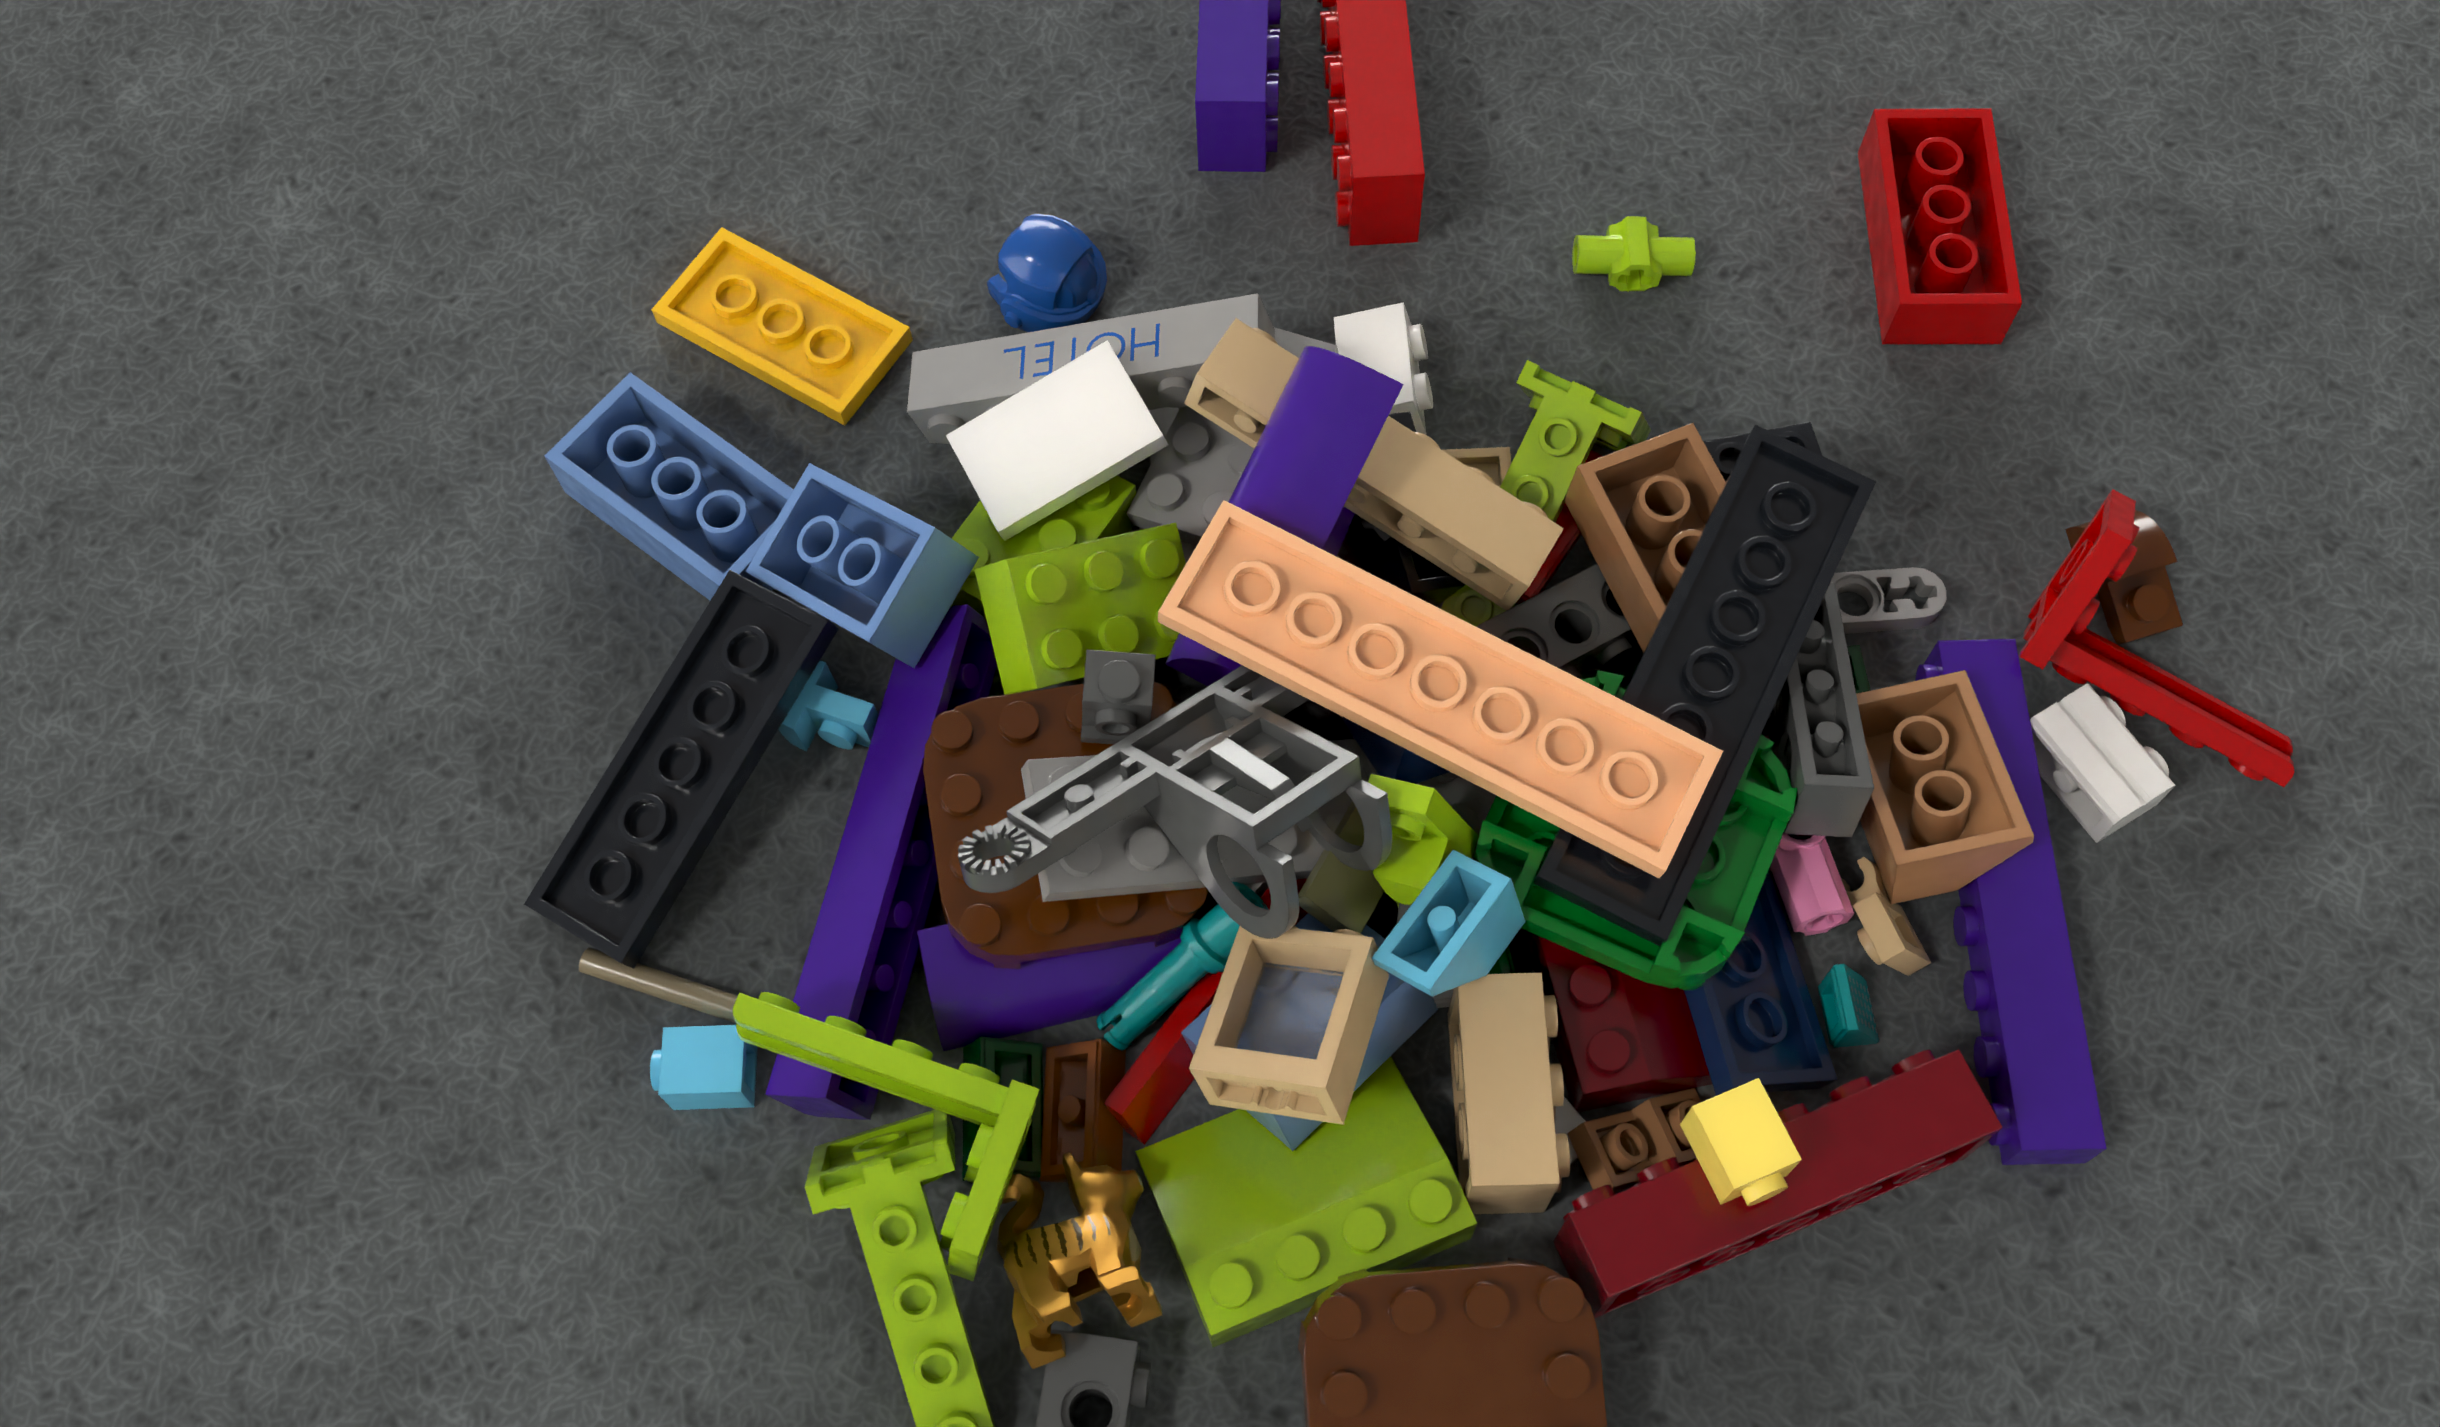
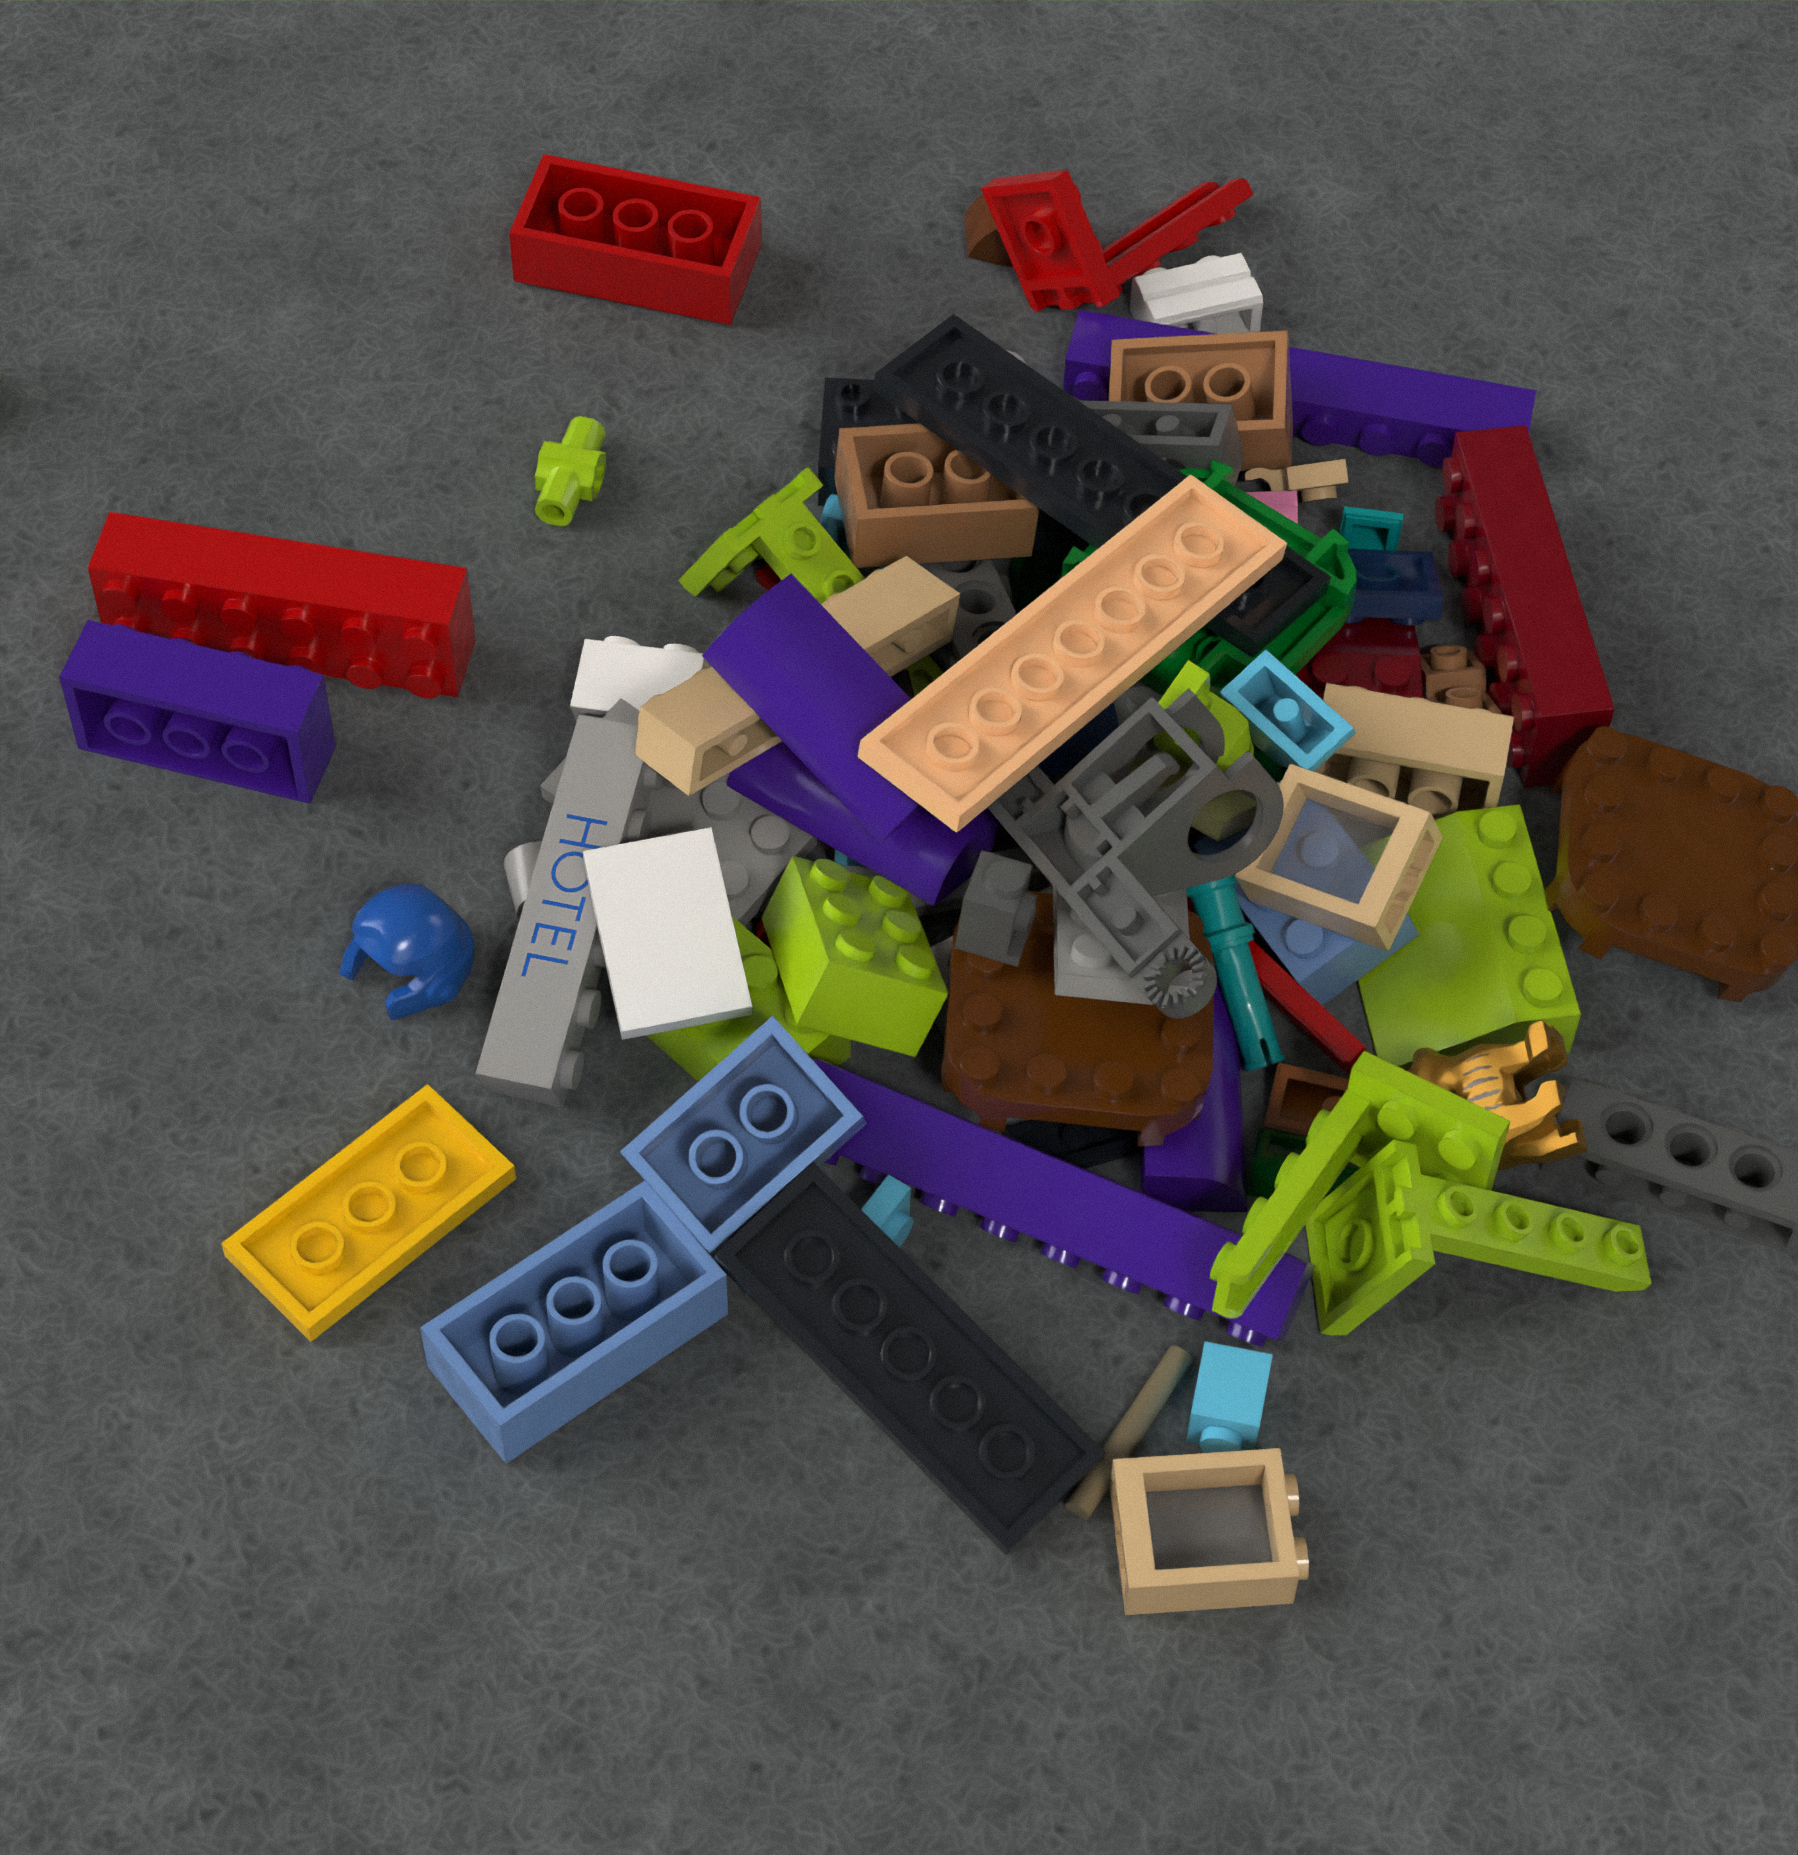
camera: 80 degrees left, 10 degrees down
light yellow brick [1680,1078,1802,1206] -> none
none -> tan window [1110,1448,1309,1615]

